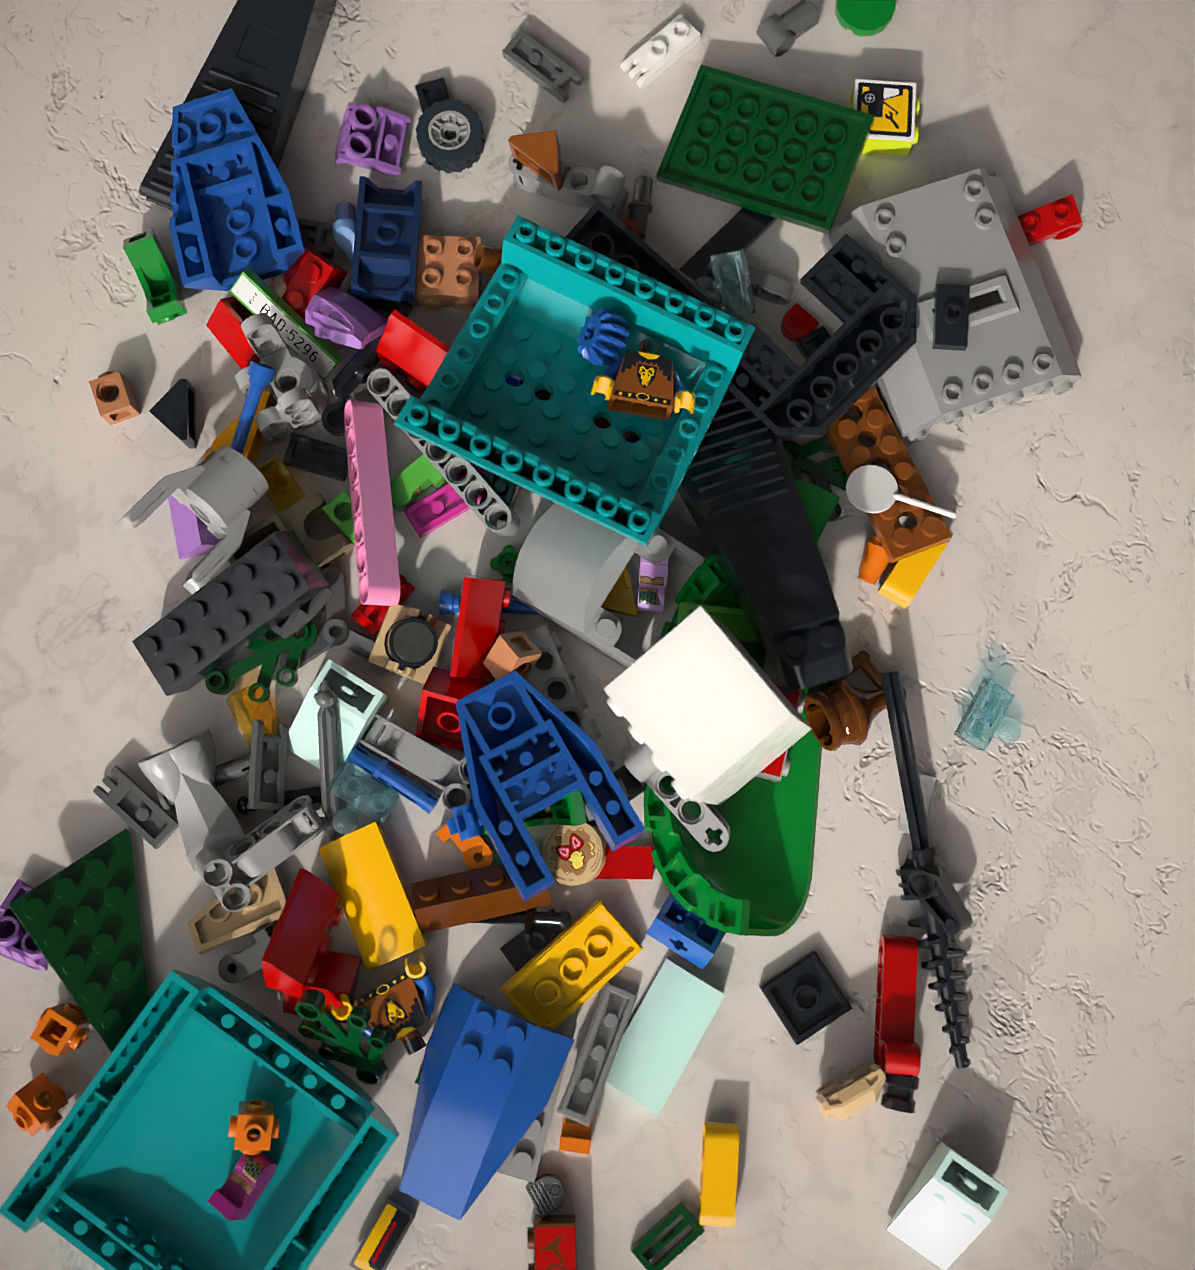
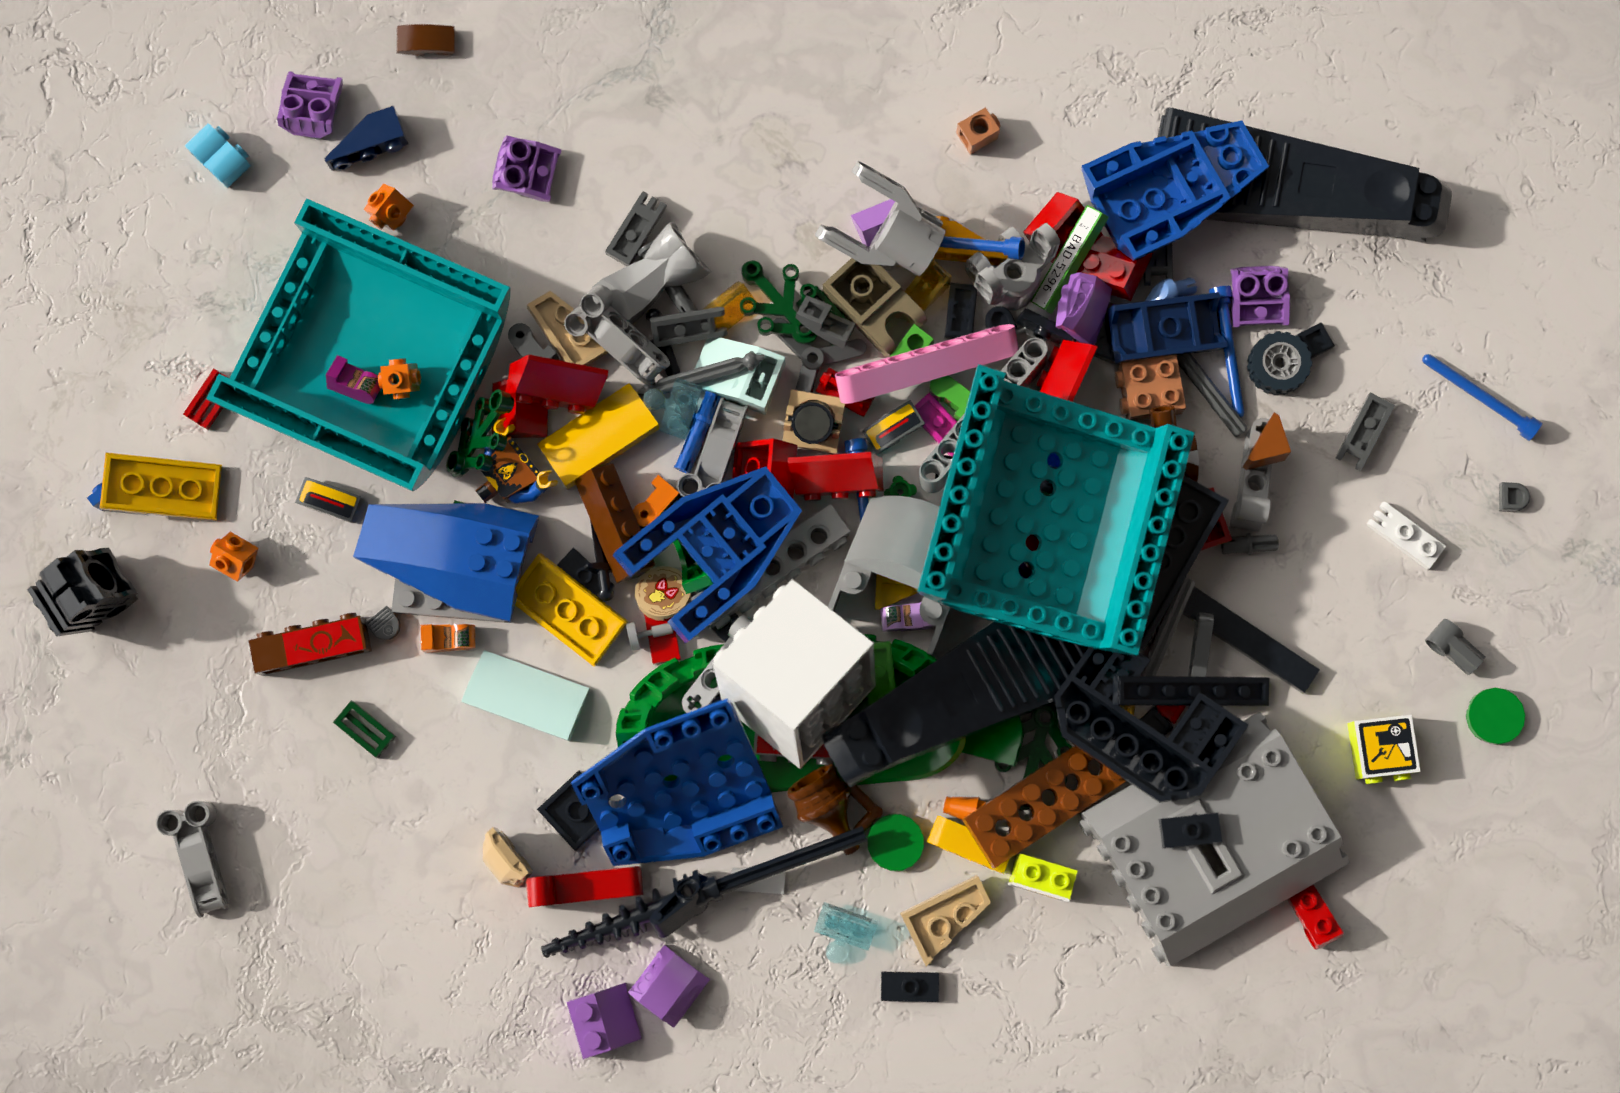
camera: 80 degrees right, 0 degrees up
dark green wing [8,829,149,1053] -> none
orange brick [30,1003,90,1056] -> none
green arch [123,228,187,325] -> none
black brick [132,530,329,696] -> none
black slope [149,379,196,449] -> none
blue gear [446,802,485,841] -> none
nougat brick [483,630,542,680] -> none
light grey tile [557,982,638,1126] -> none
blue gear [577,308,630,367] -> none
torso [591,339,696,421] -> none
blue brick [646,893,726,970] -> none
dark green plate [656,65,875,235] -> none
clear light blue plate [693,249,756,317] -> none
yellow beam [698,1122,739,1227] -> none
white piece [846,465,957,518] -> none
black wheel [880,1073,920,1113] -> none
light aqua slope [886,1141,1010,1270] -> none
none -> medium lavender slope [566,983,642,1059]
none -> blue wedge [571,698,783,866]
none -> light grey wheel [626,622,698,651]
none -> medium lavender slope [628,944,710,1028]
none -> slope [862,400,925,455]
none -> green tile [867,814,924,871]
none -> black plate [881,971,939,1002]
none -> tan wing [900,875,991,966]
none -> neon yellow piece [1008,854,1078,902]
none -> black tile [1113,676,1270,706]
none -> dark grey axle [1177,353,1248,437]
none -> blue piece [1209,285,1245,417]

